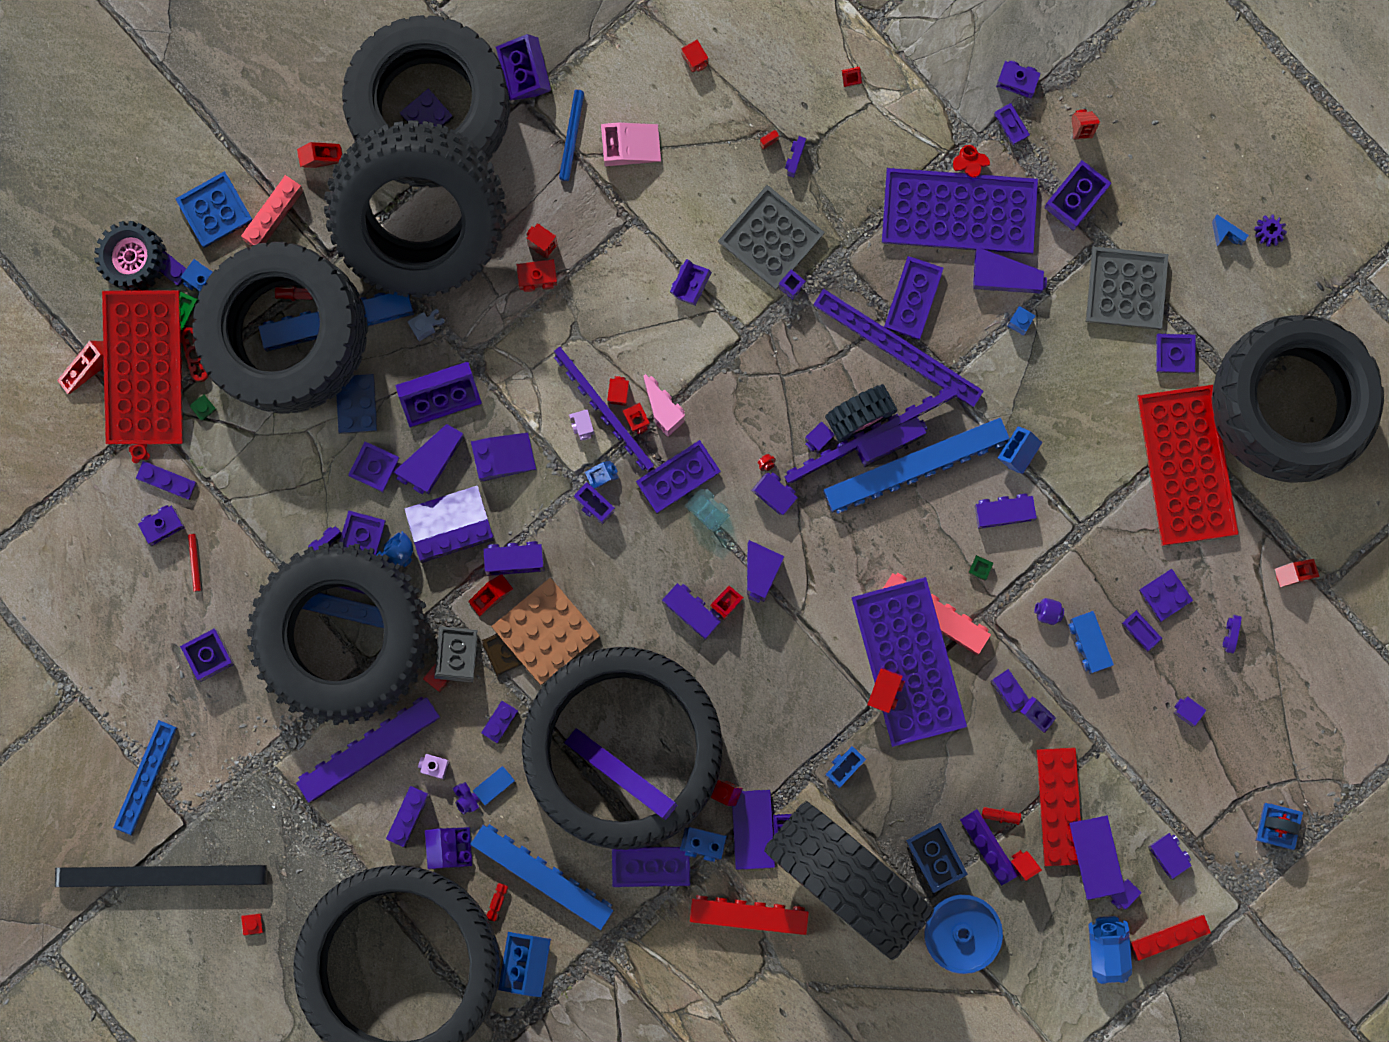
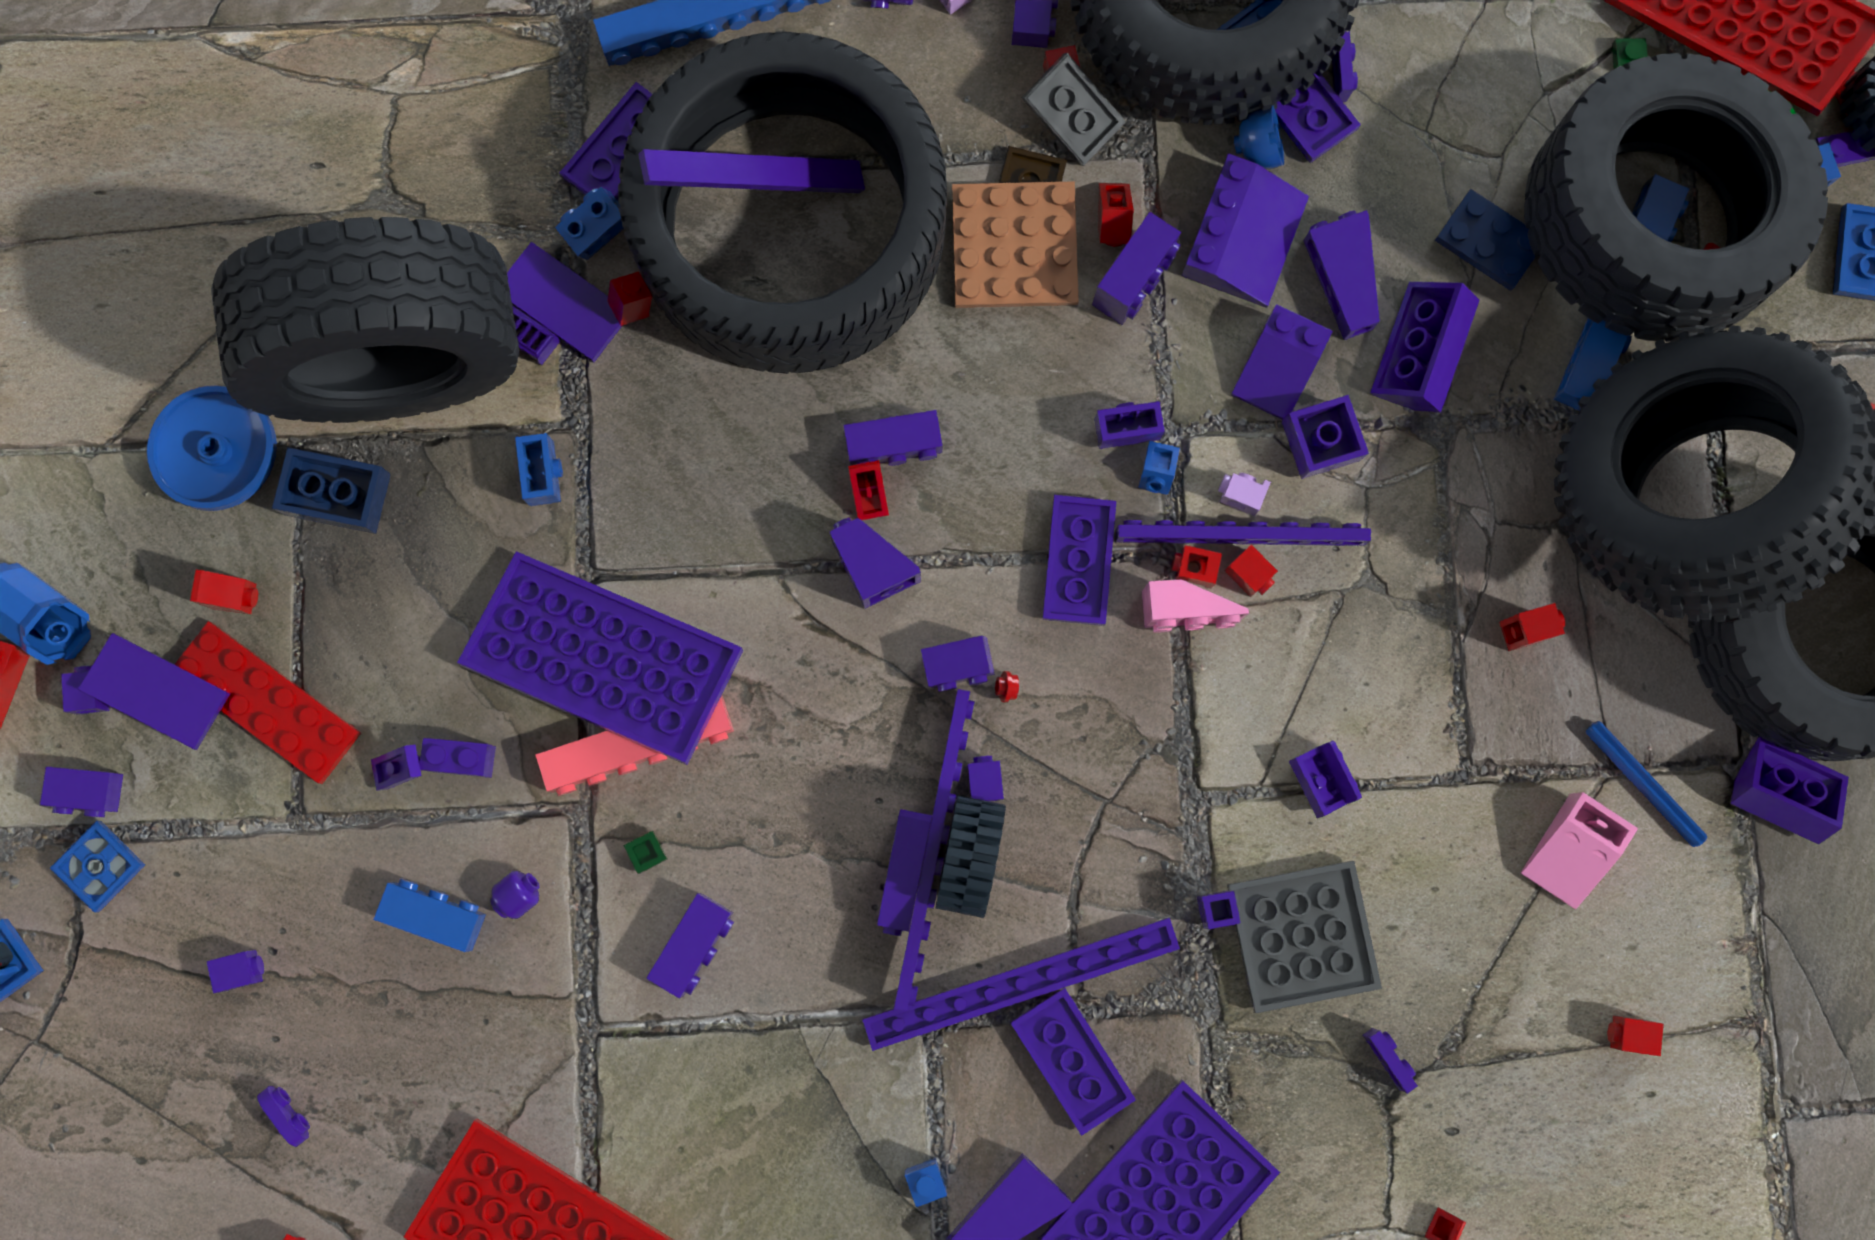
camera: 125 degrees right, 0 degrees up
coral brick [241,175,303,246] -> none
dark purple plate [348,442,400,492] -> none
dark purple plate [400,89,453,127] -> none
sand blue brick [407,309,445,342] -> none
blue tile [473,766,515,806] -> none
dark purple plate [481,701,518,744] -> none
red brick [516,259,557,292] -> none
clear light blue brick [684,489,730,532] -> none
red brick [690,895,809,935] -> none
red tile [759,130,779,150] -> none
blue brick [823,417,1009,514] -> none
red brick [867,668,905,713] -> none
dark purple plate [960,809,1019,886] -> none
red axle [982,807,1021,825] -> none
blue brick [998,426,1043,474] -> none
dark purple tile [1121,610,1163,652] -> none
dark purple plate [1139,569,1193,622] -> none
none -> blue piece [50,821,145,913]
none -> dark purple brick [1281,395,1369,479]

